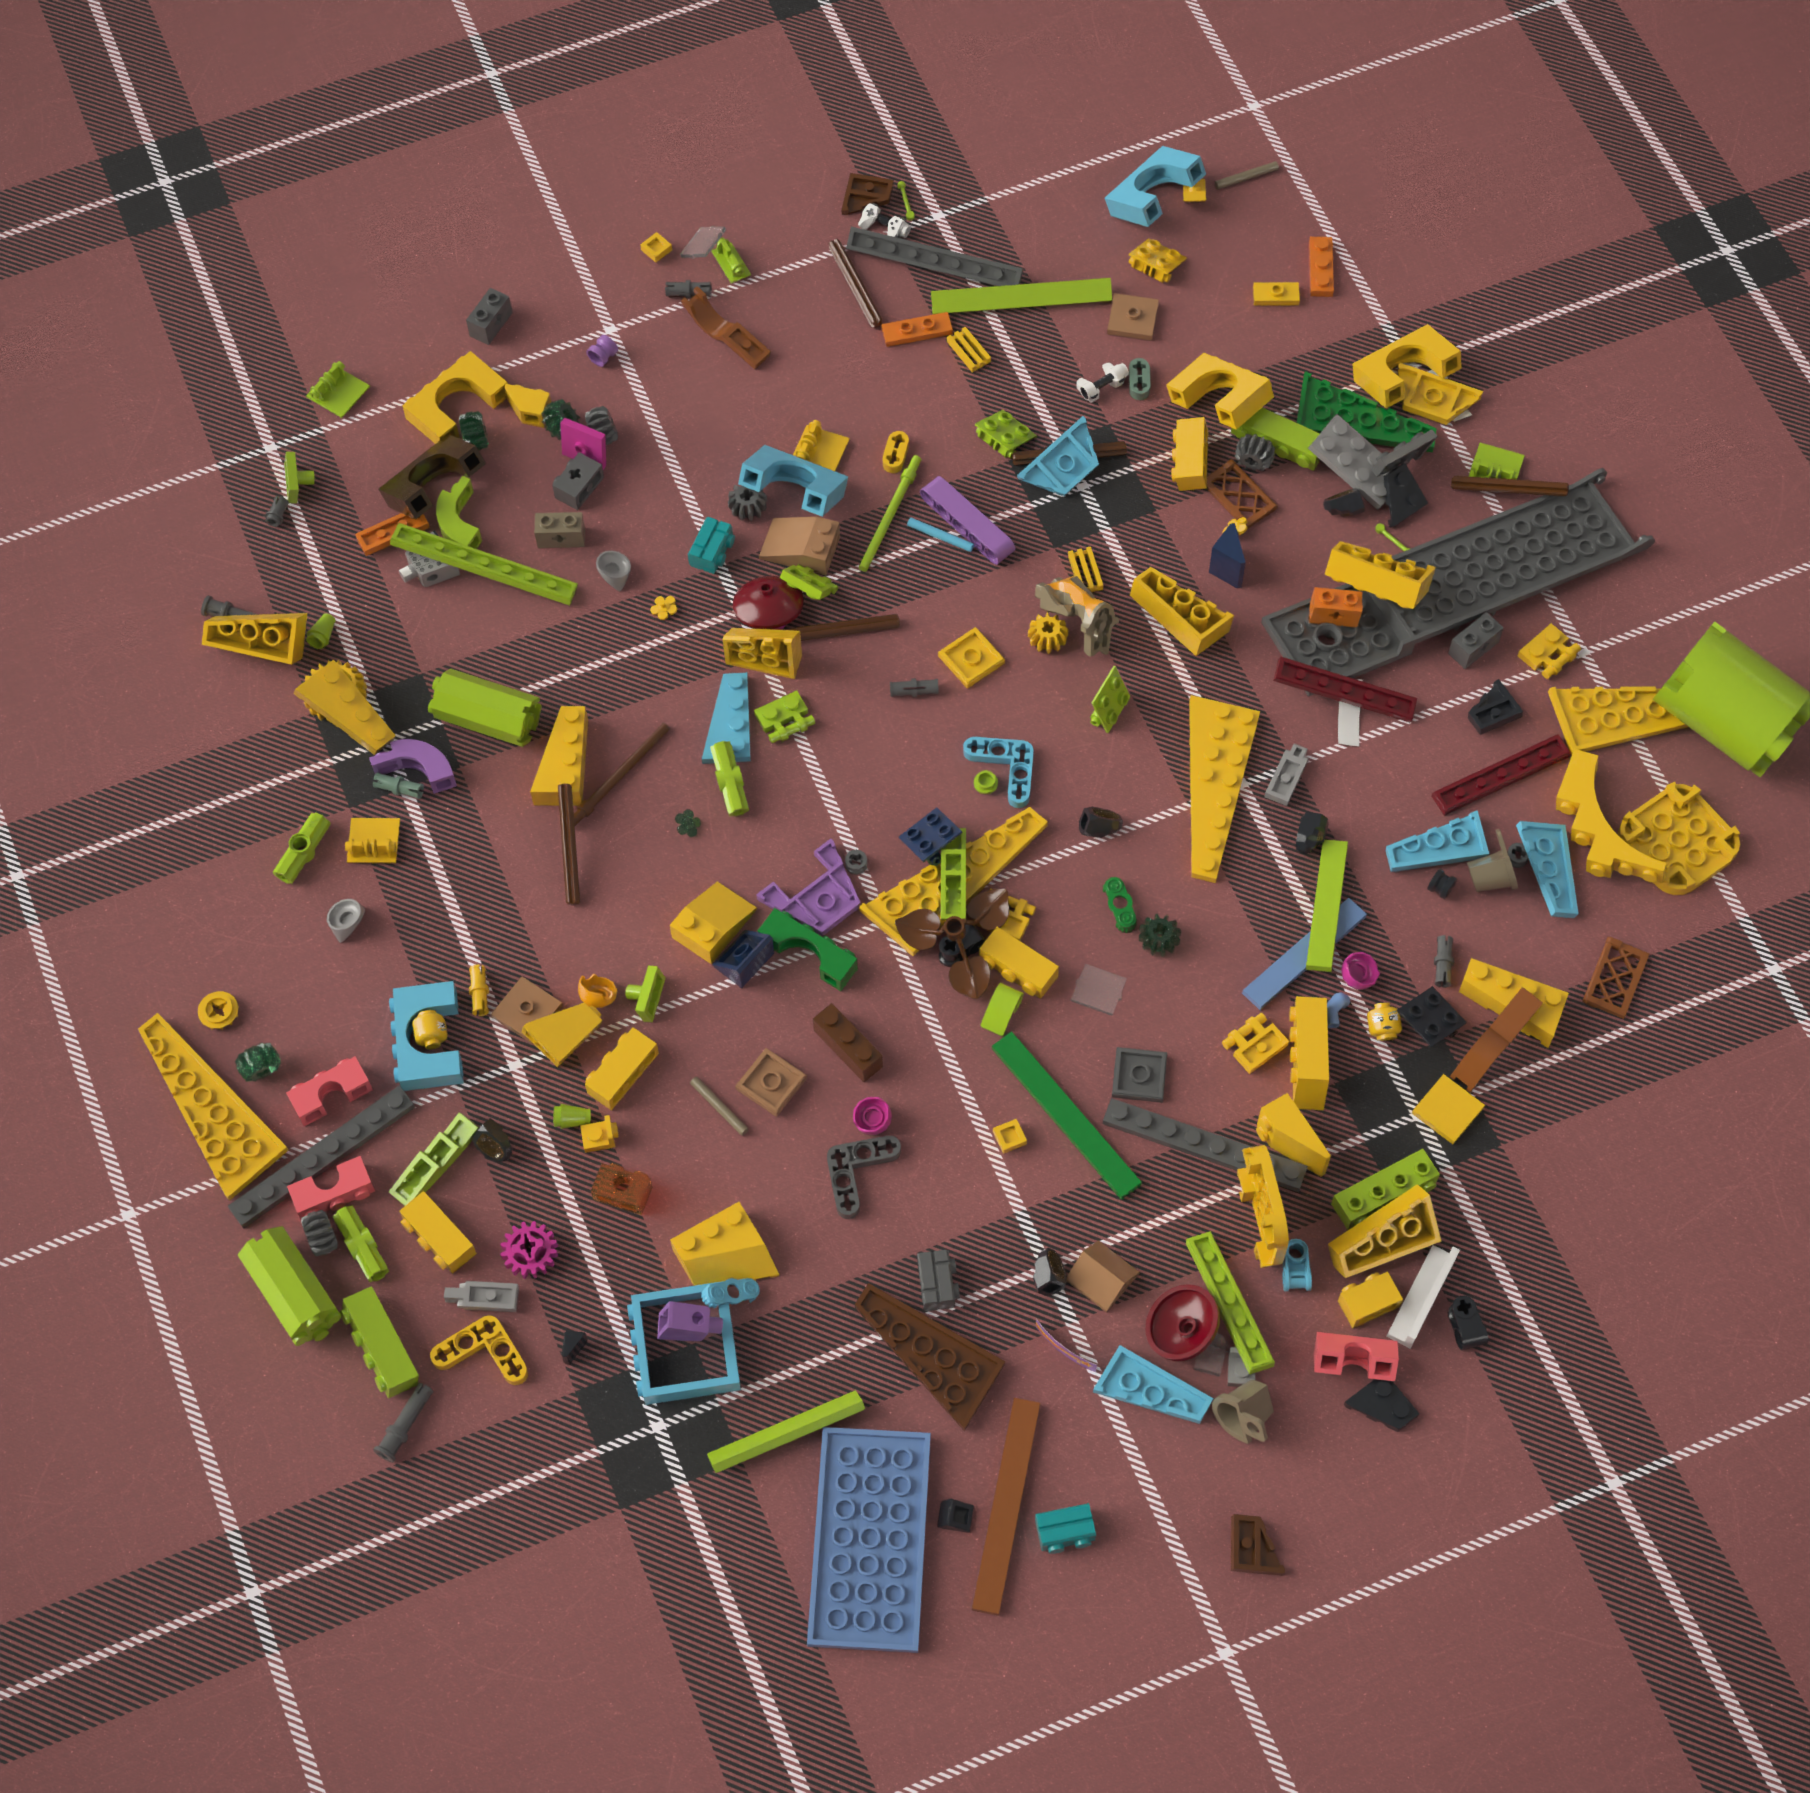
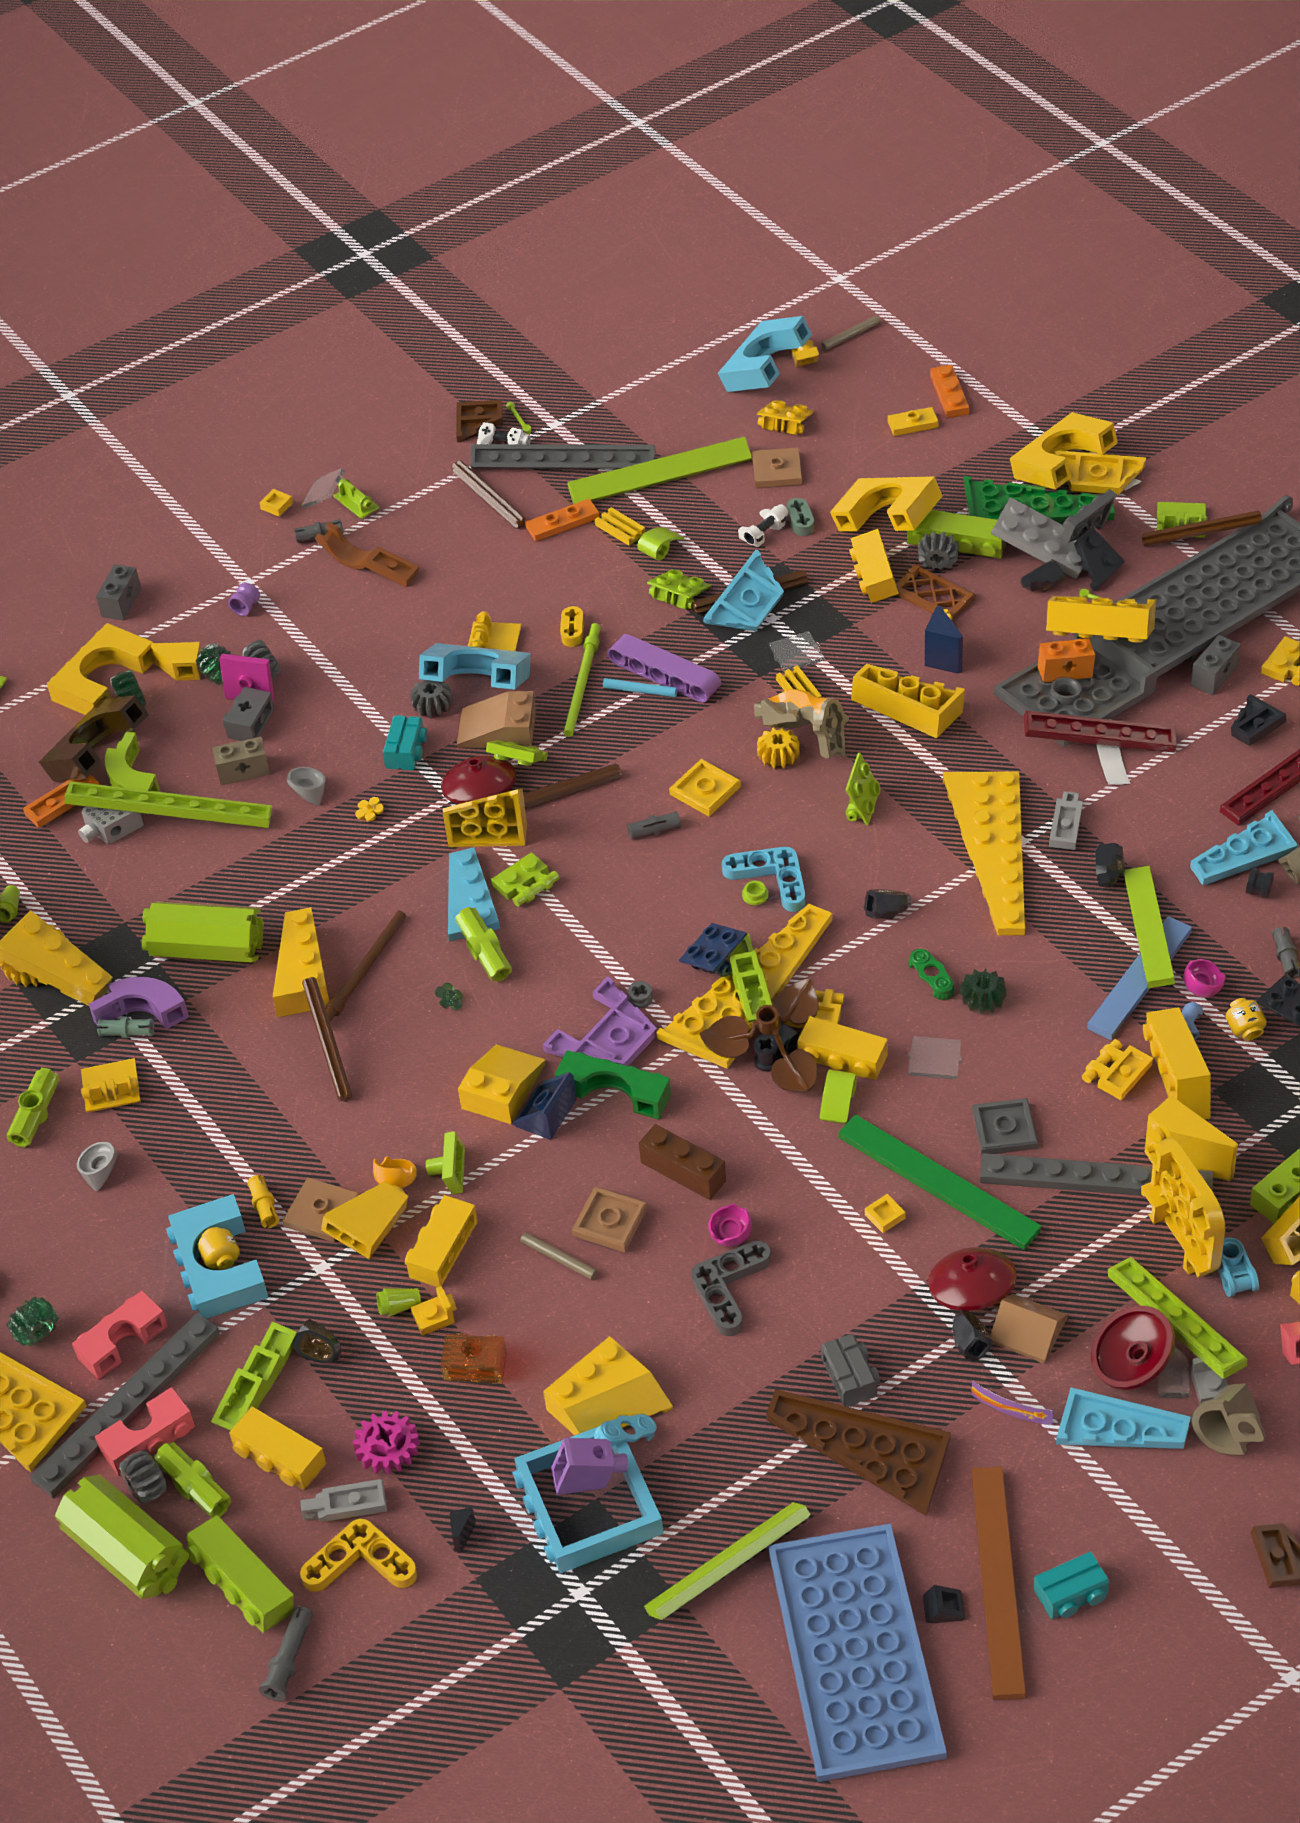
camera: 10 degrees left, 15 degrees down
none -> lime panel [637,527,684,561]
none -> clear piece [769,631,824,673]
none -> dark red dish [928,1247,1017,1311]

